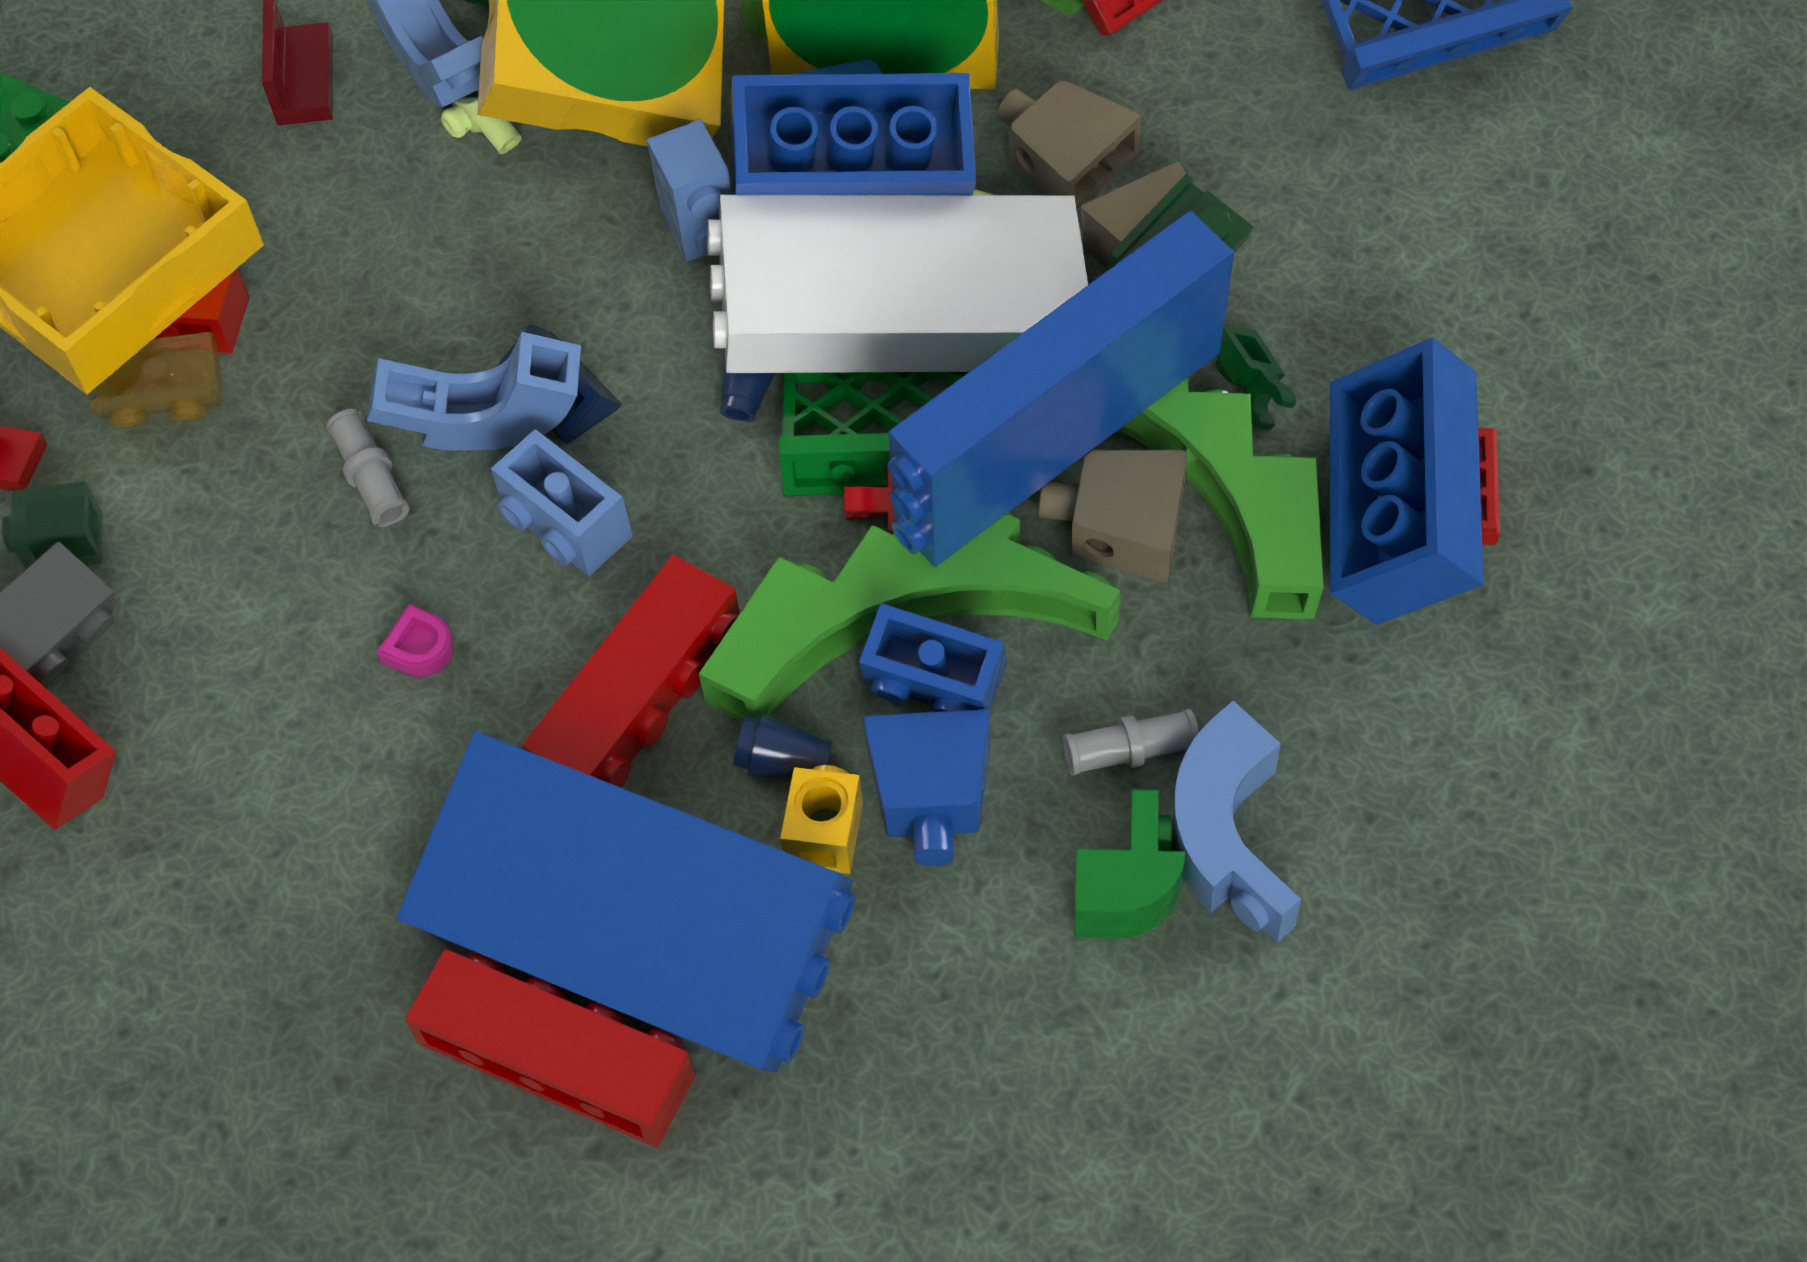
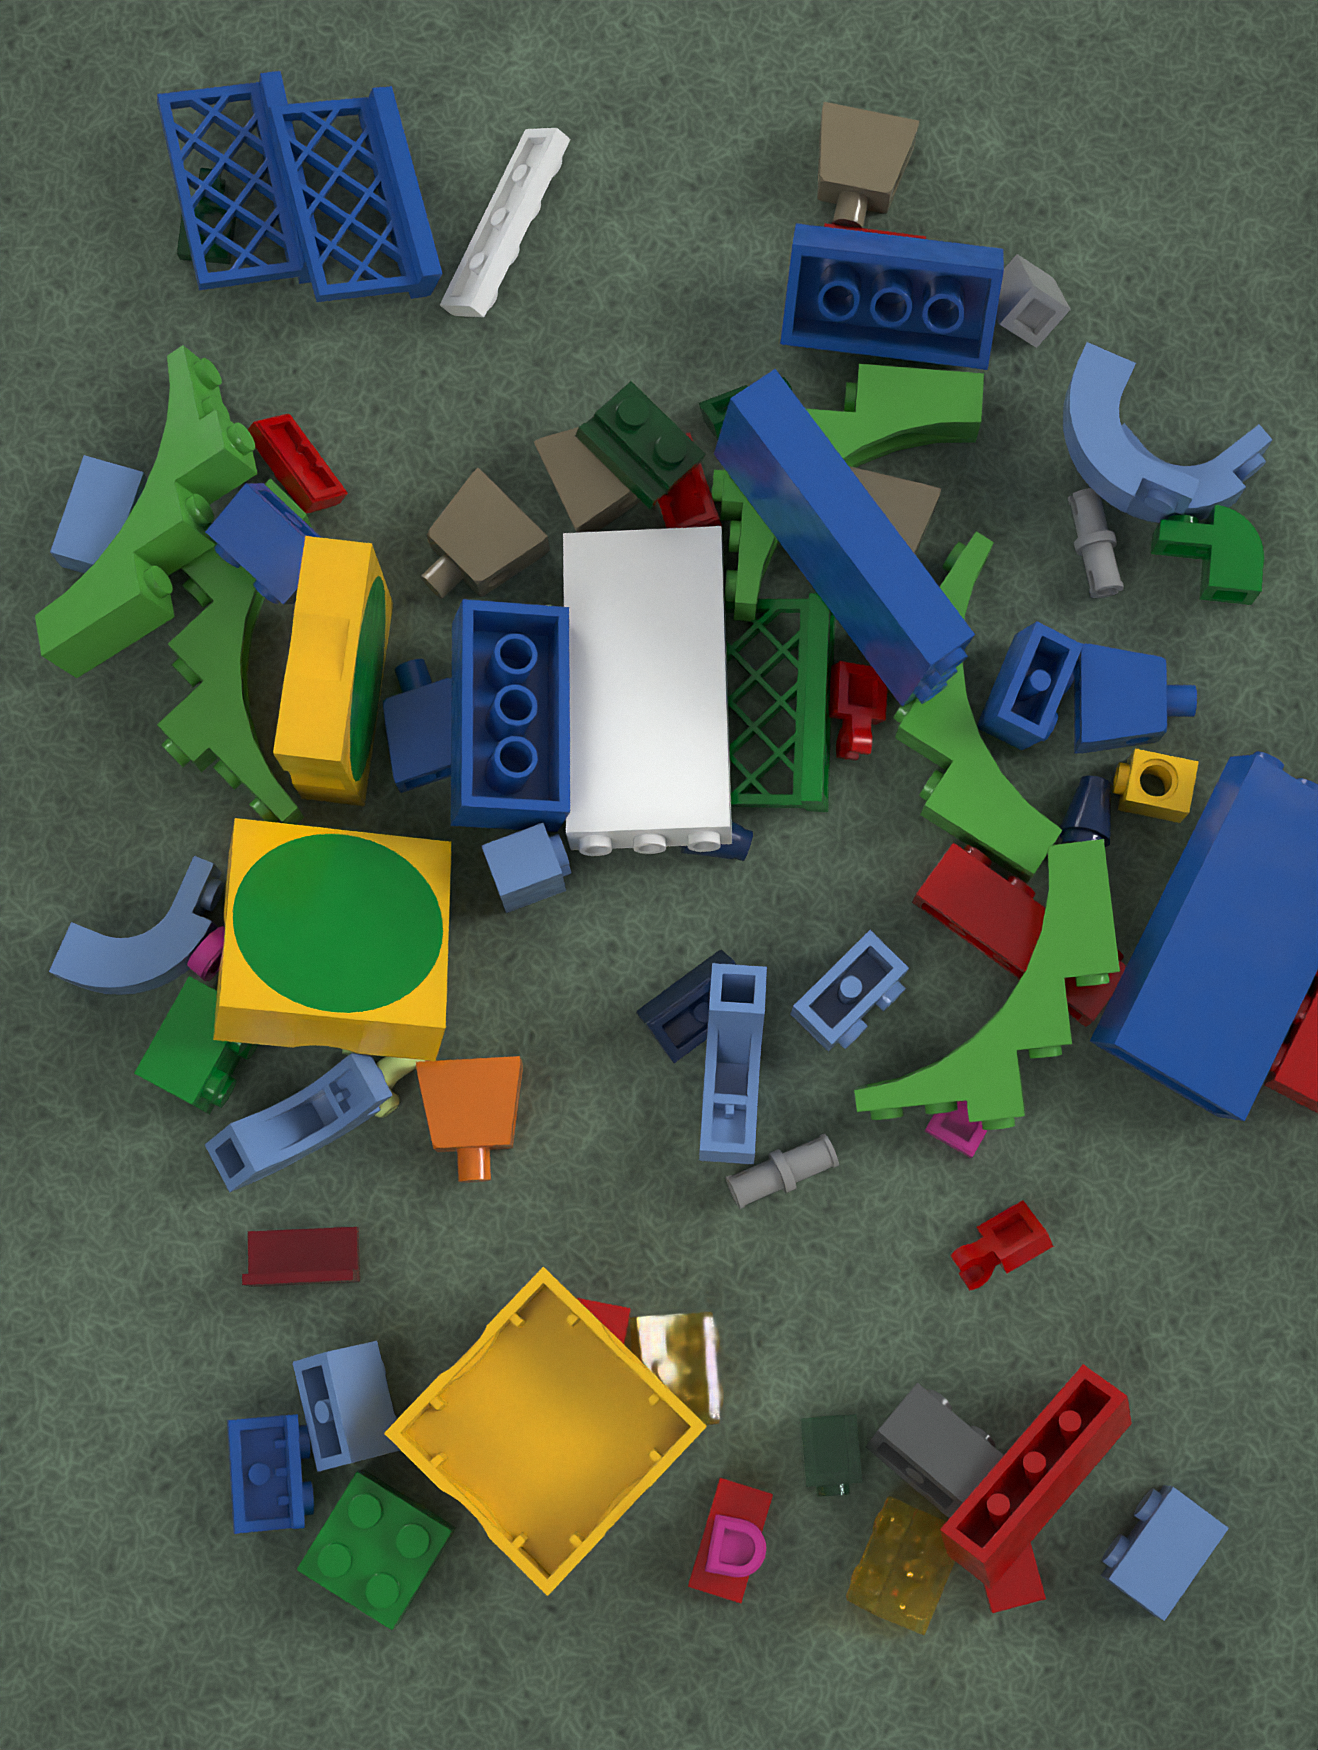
camera: 90 degrees left, 20 degrees up
none -> blue bracket [227,1414,314,1534]
none -> medium blue brick [293,1341,400,1472]
none -> orange torso [416,1056,523,1183]
none -> white plate [440,128,571,317]
none -> dark tan torso [817,102,919,228]
none -> bright green arch [854,839,1120,1130]
none -> red plate [950,1200,1054,1291]
none -> light grey panel [996,254,1071,348]
none -> medium blue arch [1063,342,1201,515]

